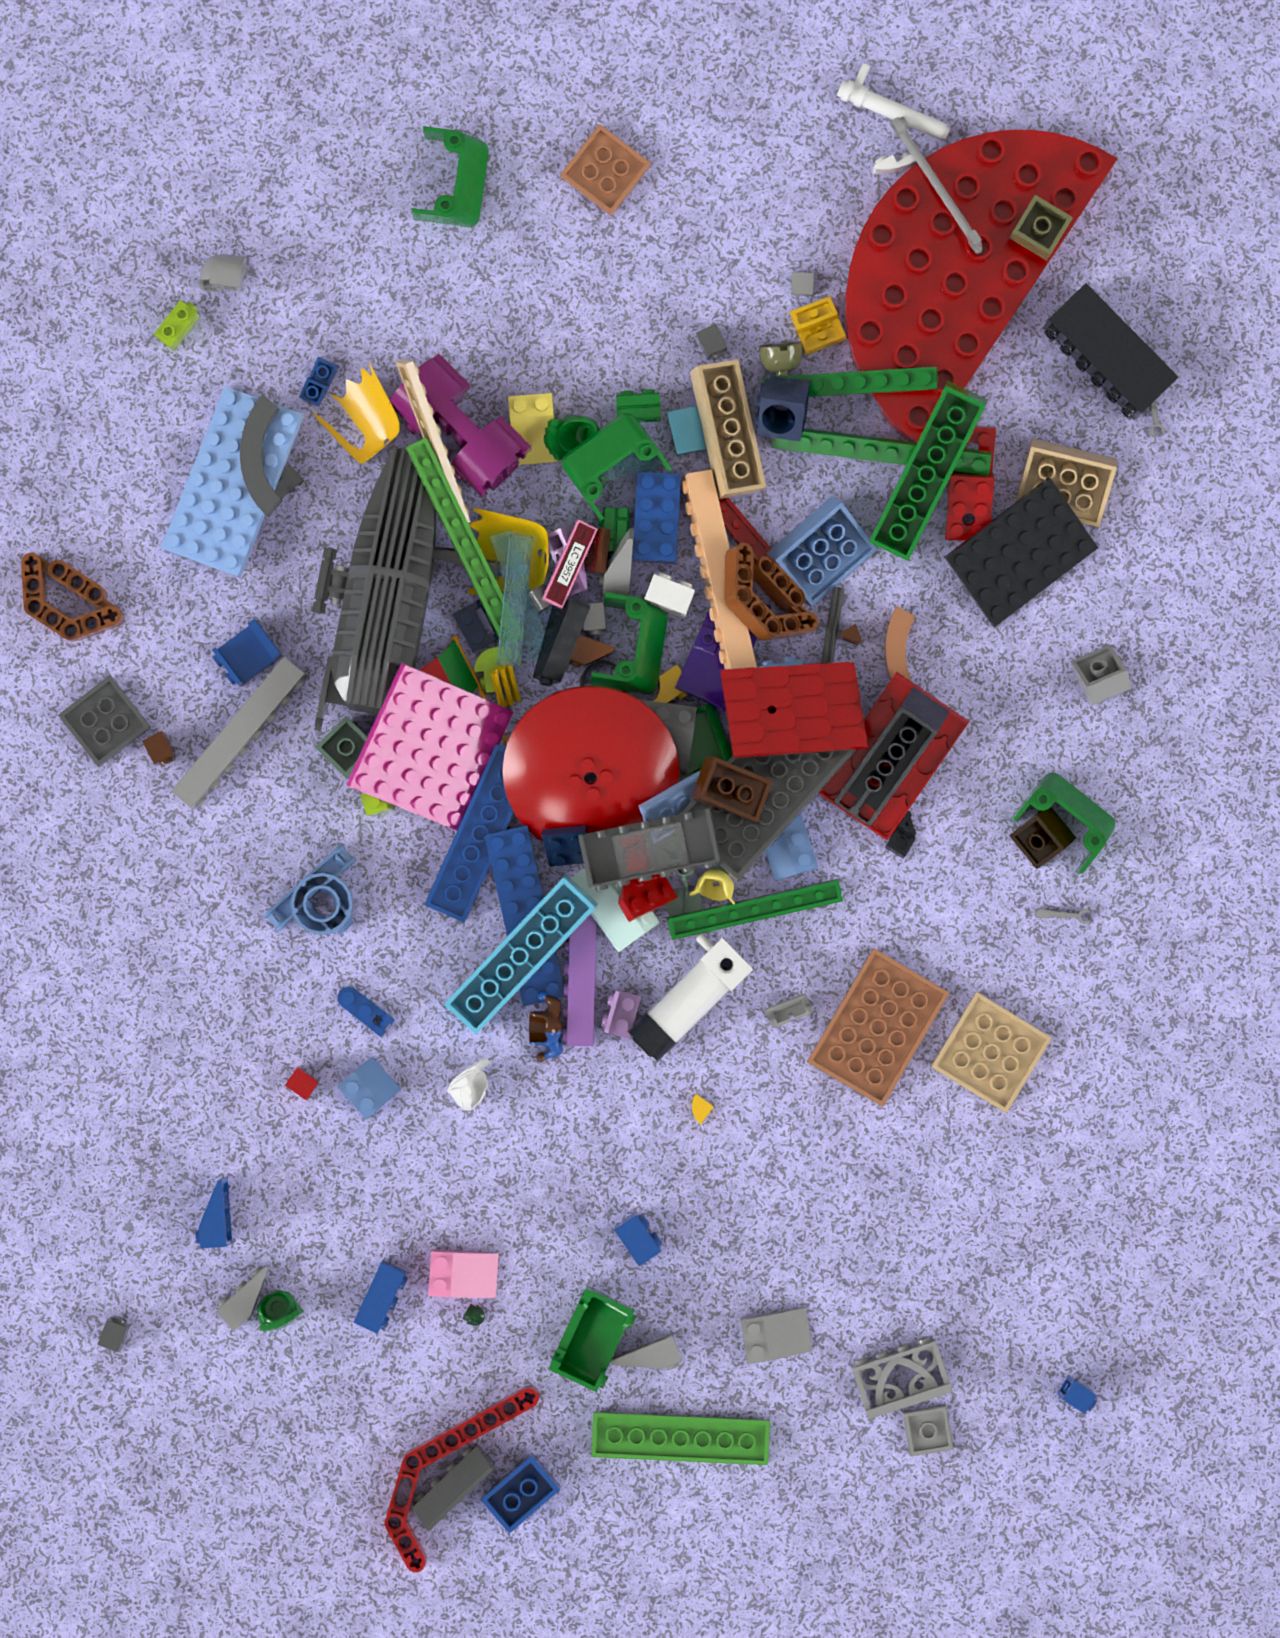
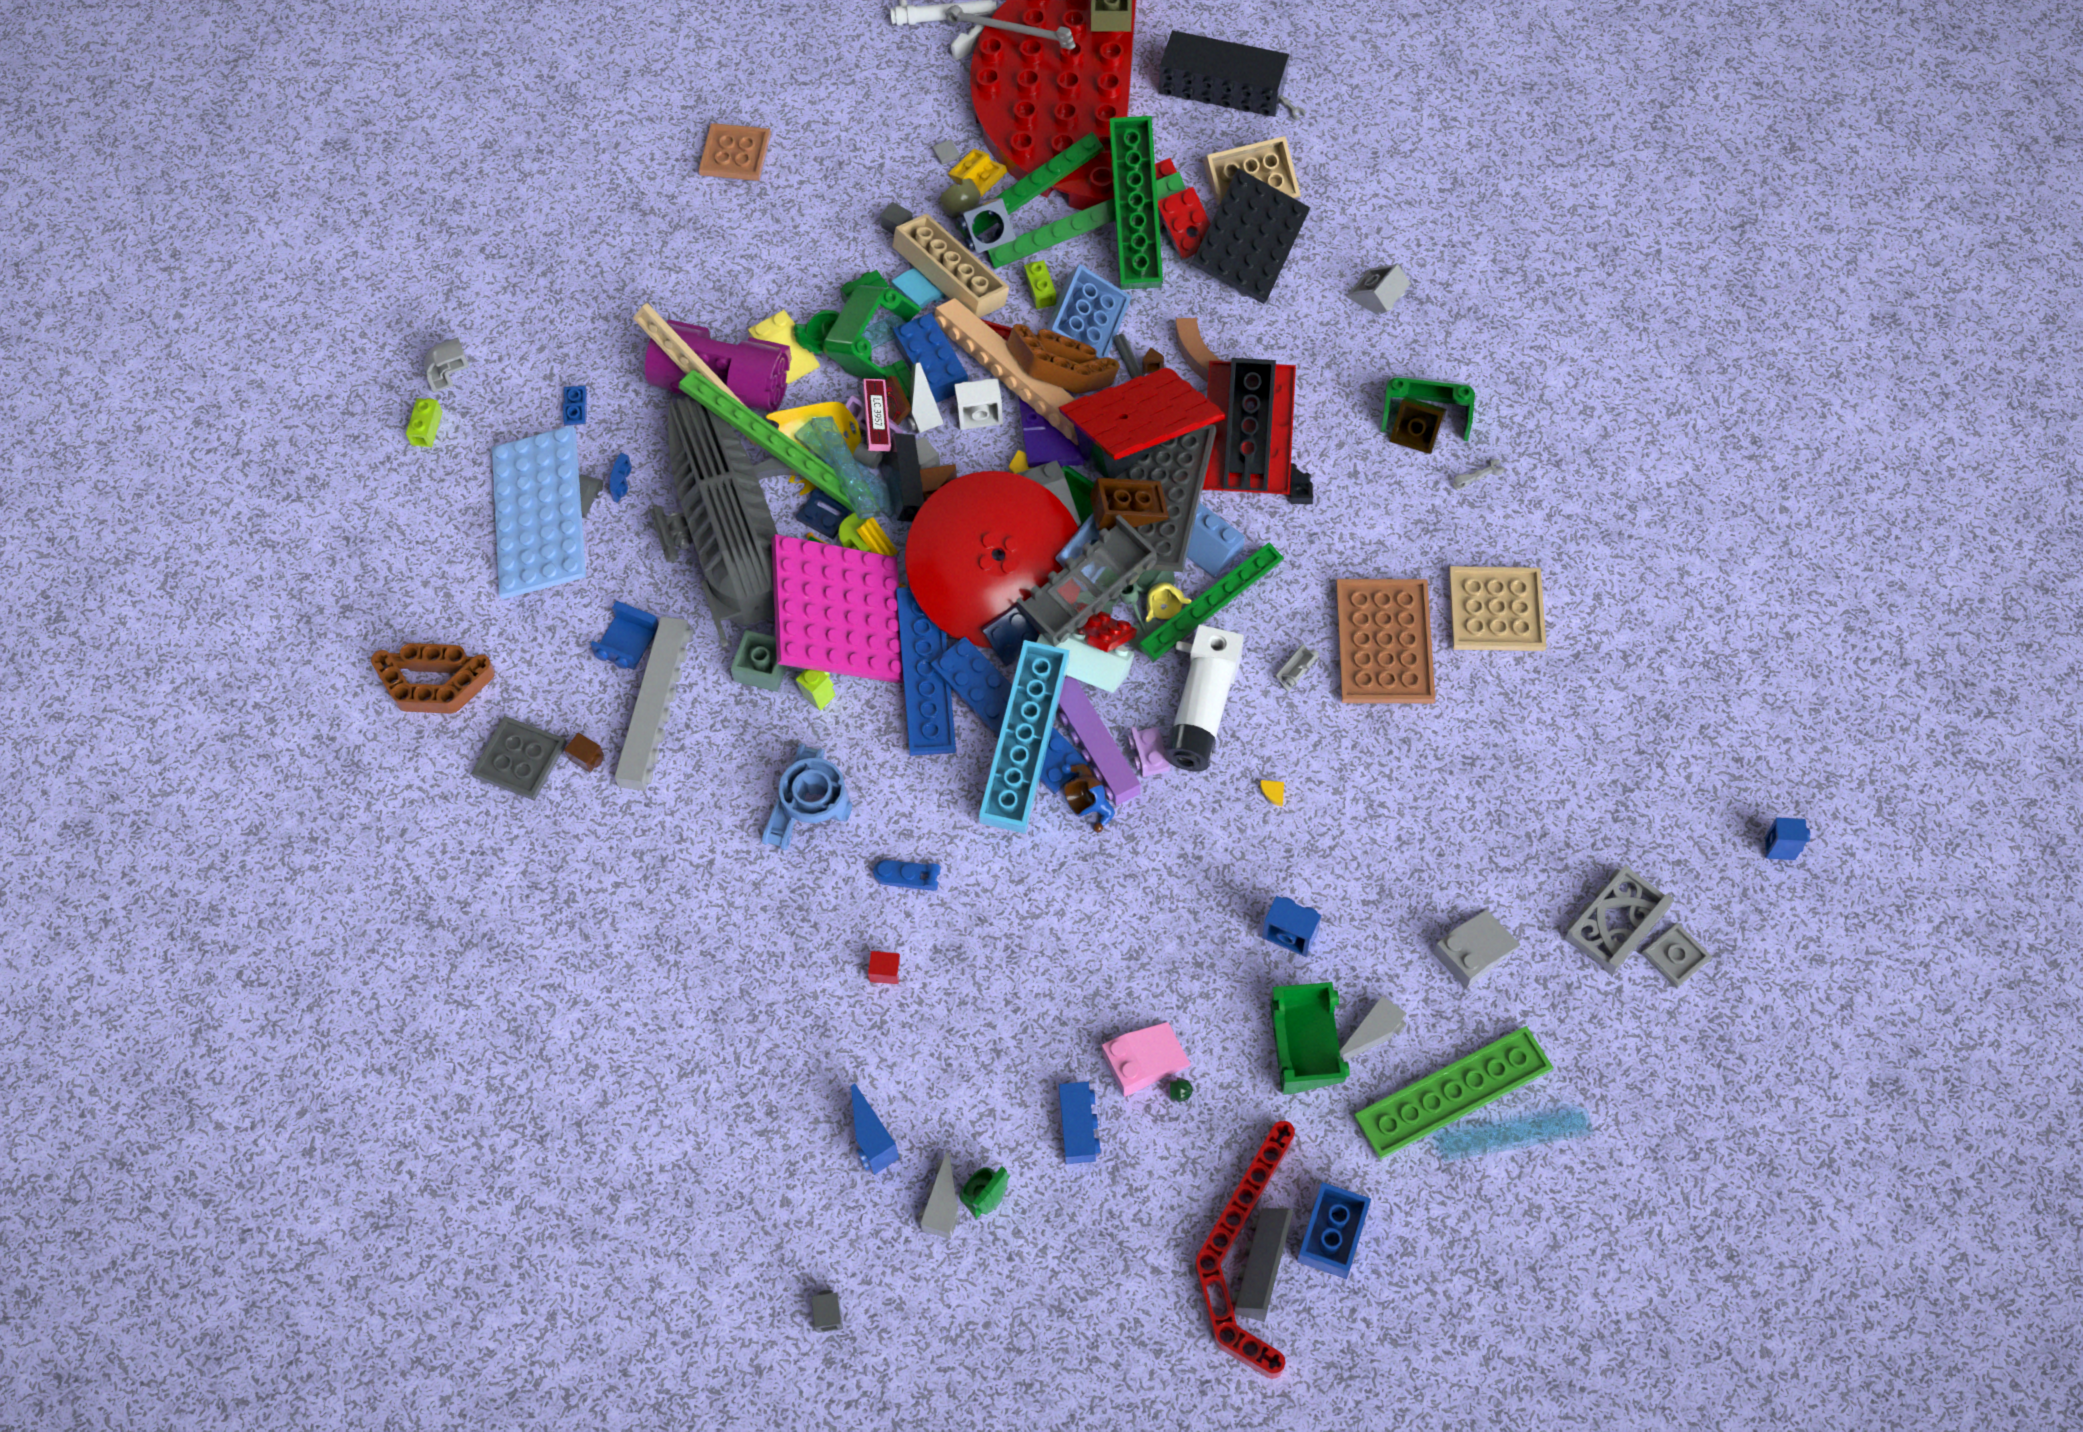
camera: 30 degrees left, 25 degrees down
dark grey tile [240,394,283,517] -> none
yellow piece [313,363,400,464] -> none
medium blue slope [337,1056,401,1120] -> none
green windscreen [412,126,489,227] -> none
white hair [447,1058,491,1111] -> none
green windscreen [590,592,668,694] -> none
none -> blue slope [610,452,632,503]
none -> lime brick [1024,260,1056,310]
none -> clear light blue plate [1438,1108,1594,1162]

